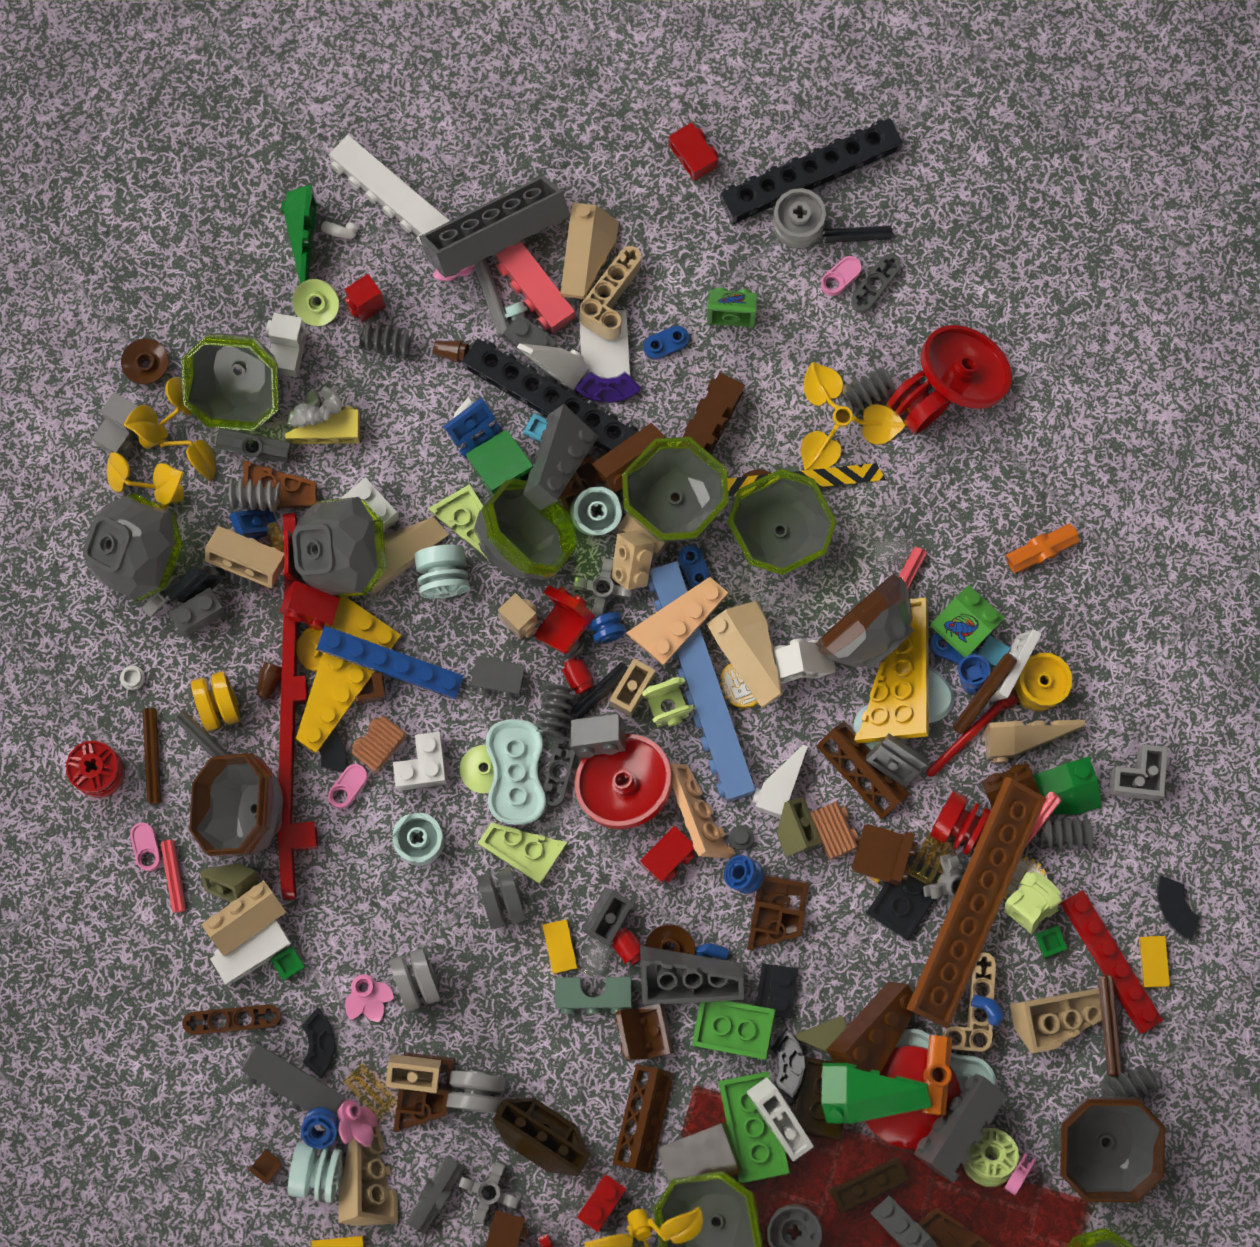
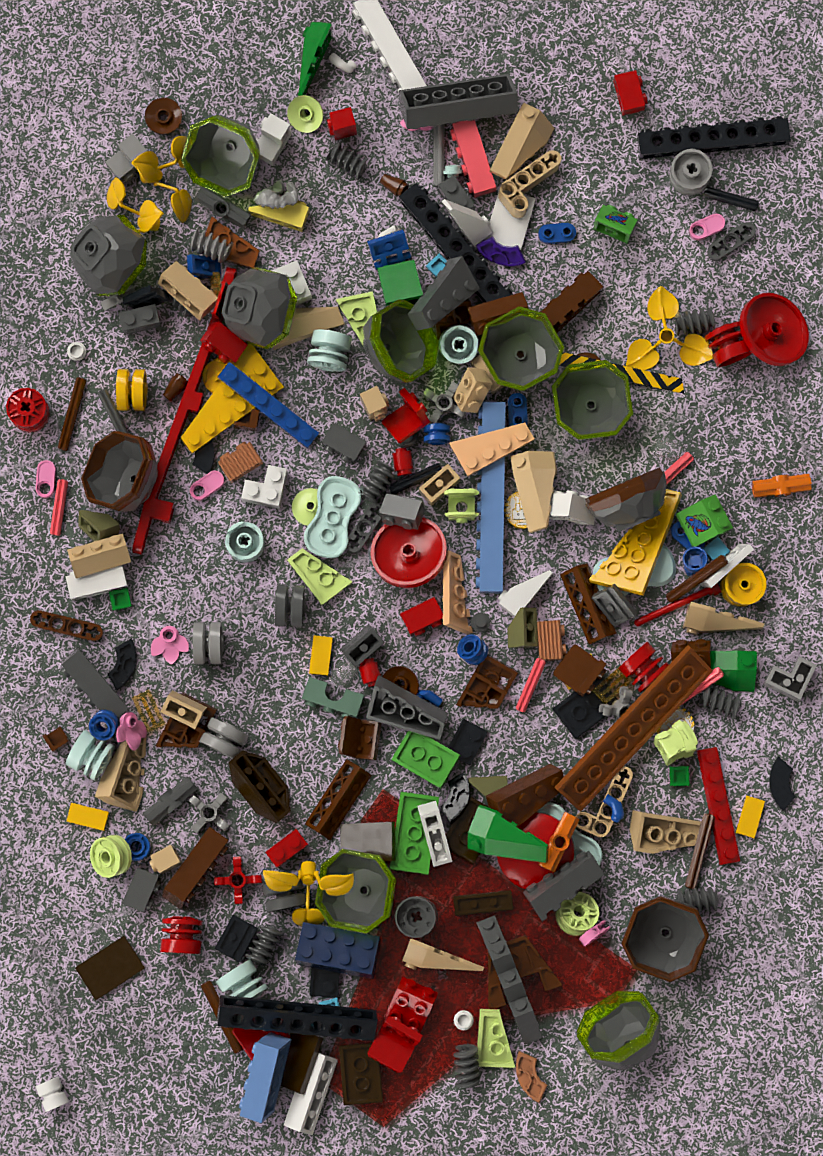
camera: 20 degrees right, 5 degrees up
none -> coral axle [516,658,546,712]

